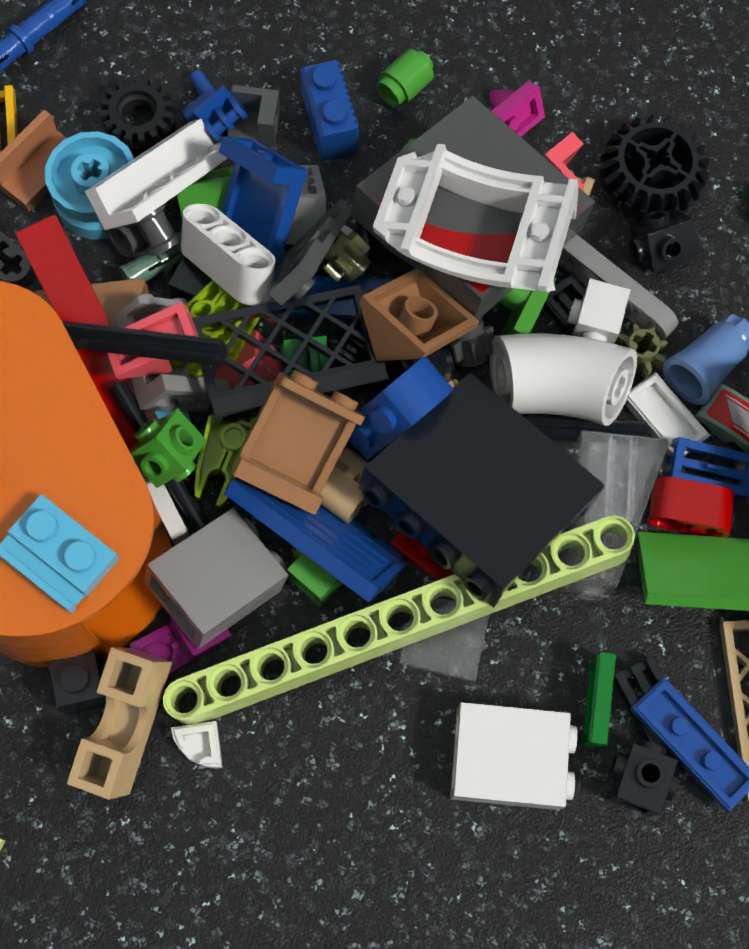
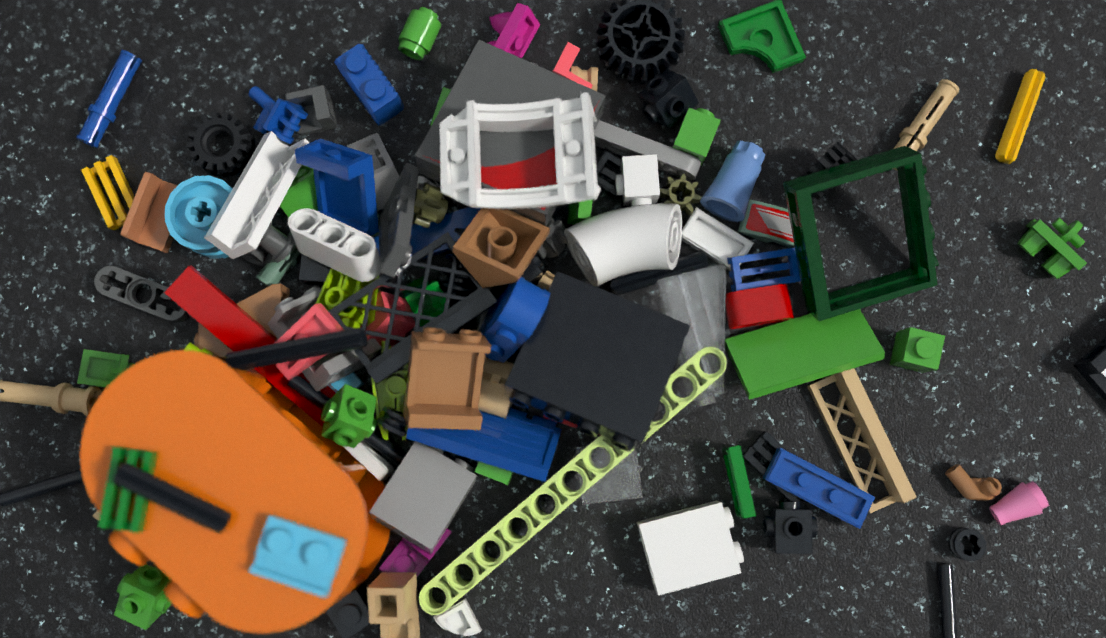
camera: 10 degrees left, 10 degrees up
none -> black bush [376,405,407,436]
none -> bright green brick [673,108,721,166]

